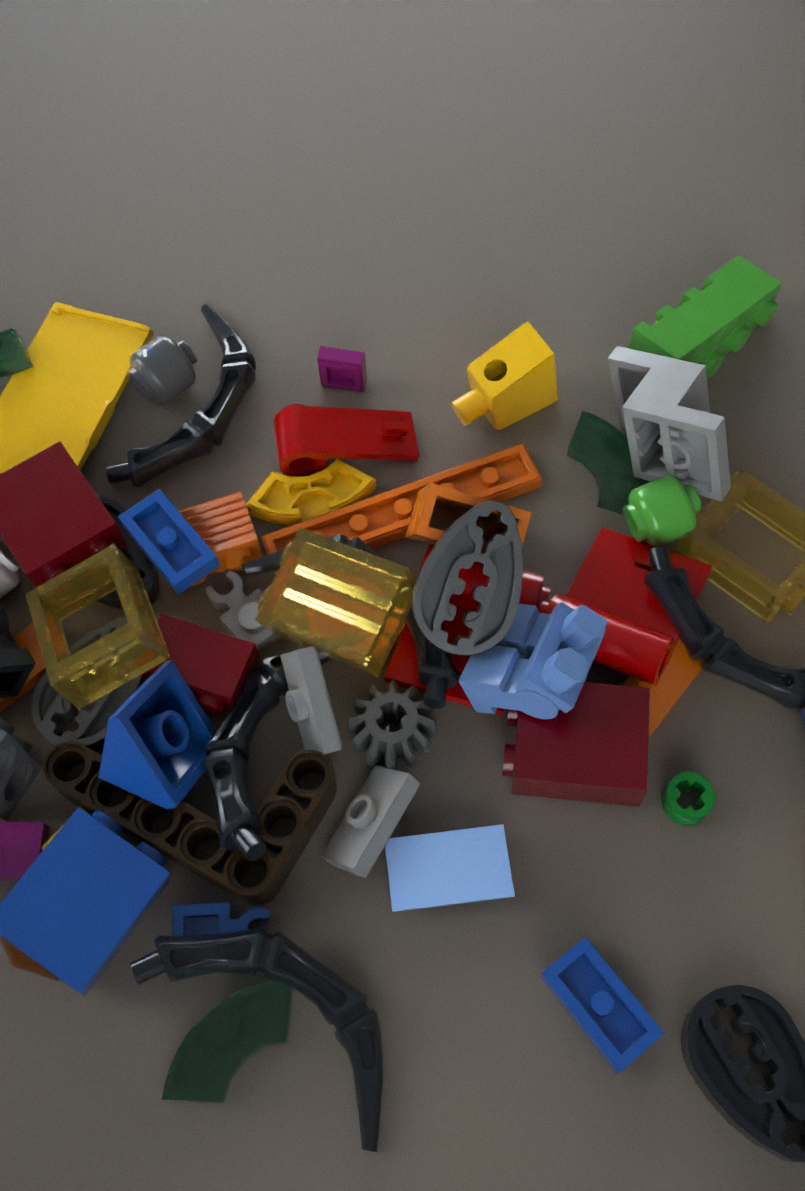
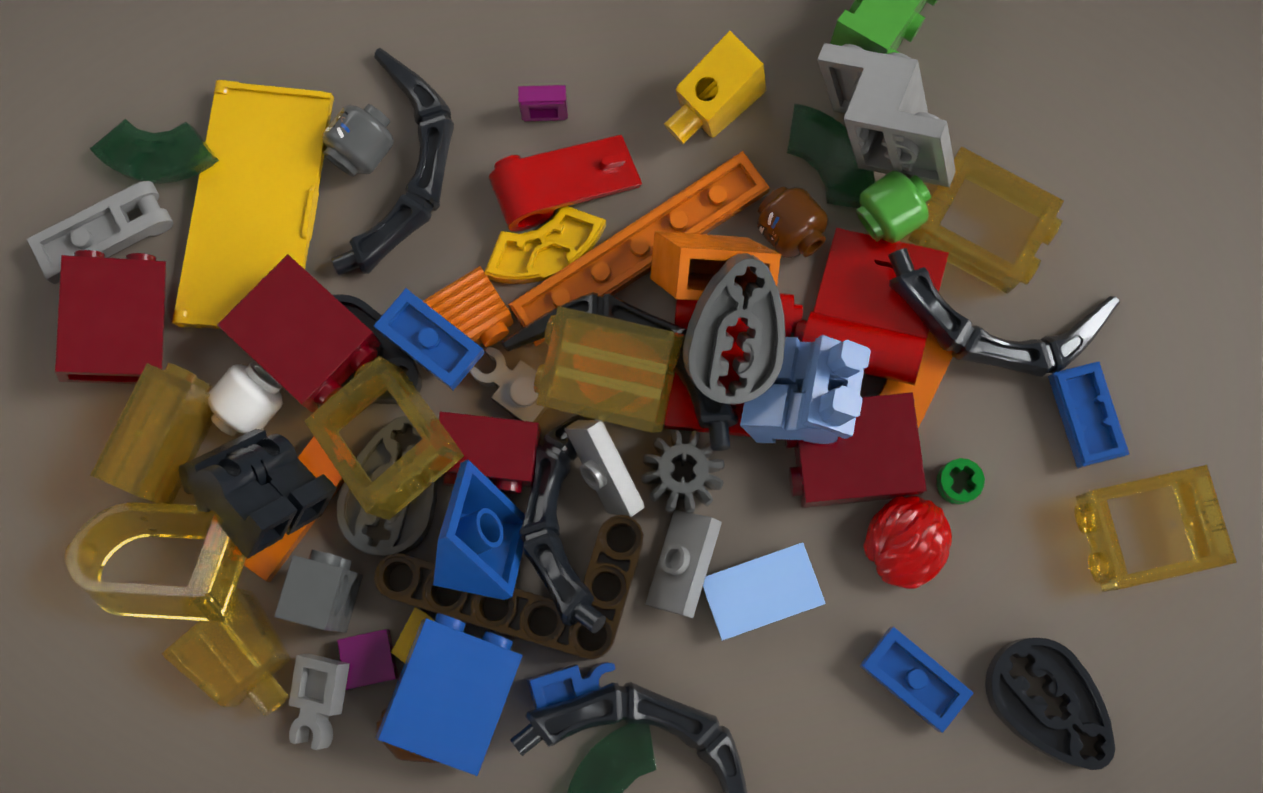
camera: 15 degrees left, 15 degrees up
none -> reddish brown head [757,186,828,258]
none -> red hair [863,496,952,589]

